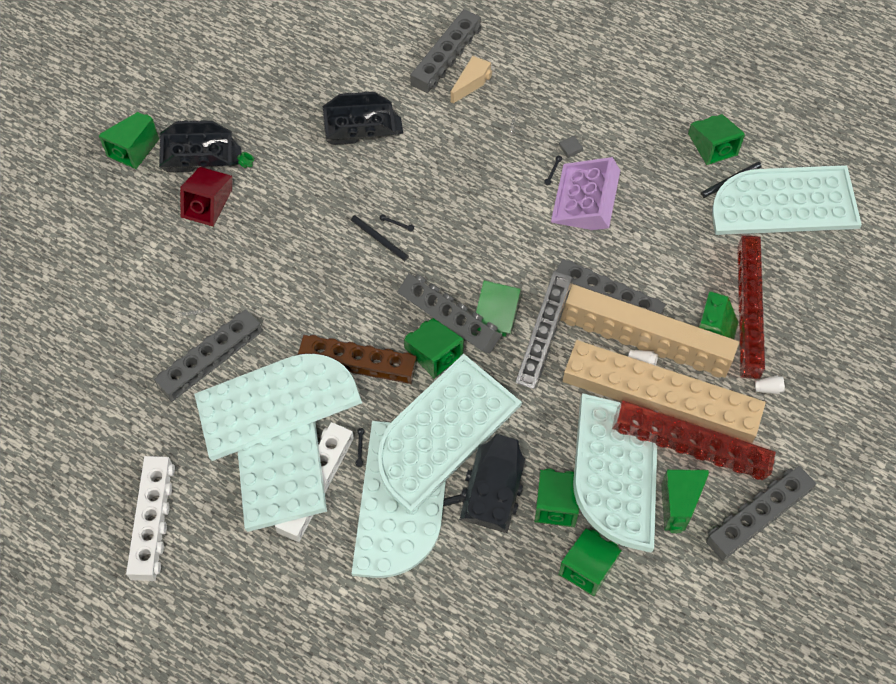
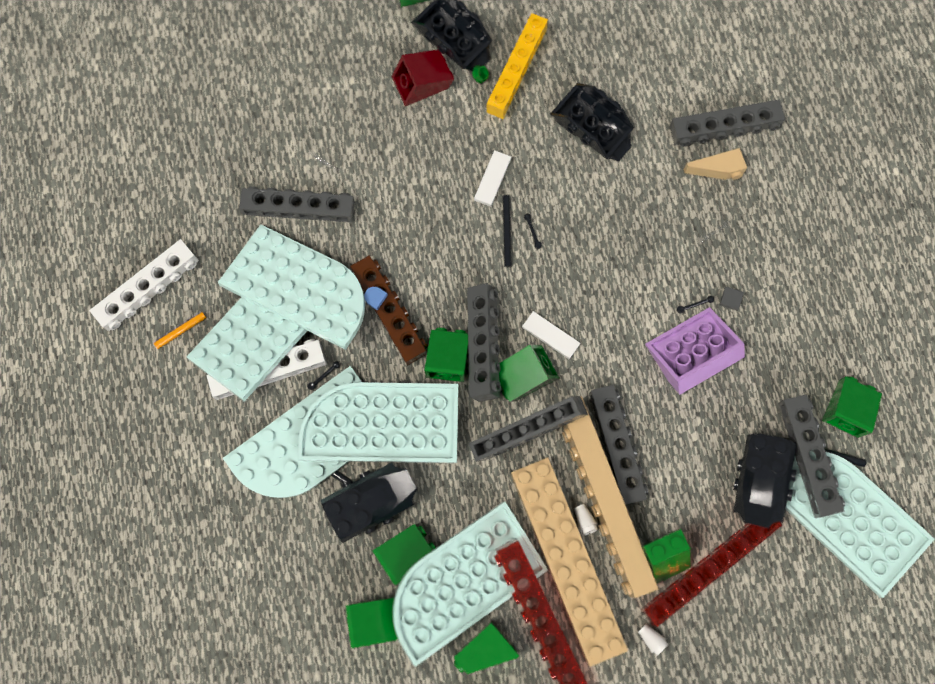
camera: 50 degrees right, 15 degrees up
none -> light orange bar [154,312,206,349]
none -> medium blue tile [364,287,388,310]
none -> white tile [474,150,511,207]
none -> yellow brick [487,13,548,119]
none -> white tile [522,311,580,359]
none -> black slope [733,434,796,528]
none -> dark grey brick [778,394,845,518]

